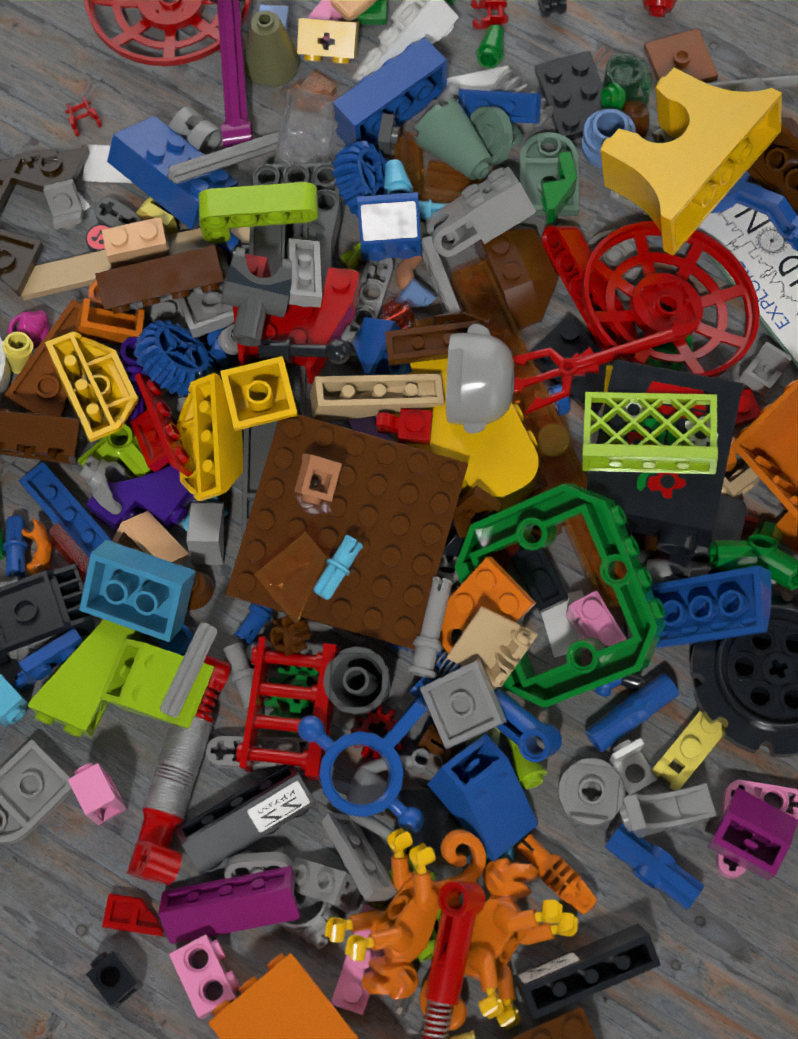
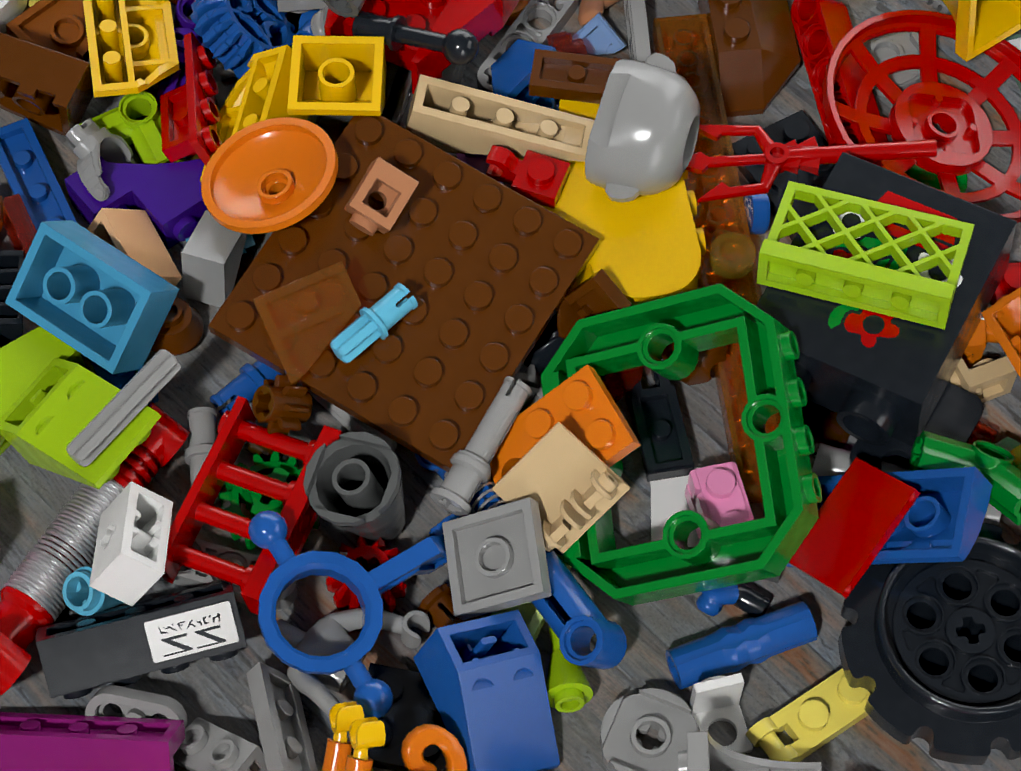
camera: 10 degrees right, 10 degrees down
none -> medium azure cone [62,566,126,616]
none -> white brick [89,481,173,606]
none -> orange dish [201,117,339,234]
none -> red piece [789,457,921,599]

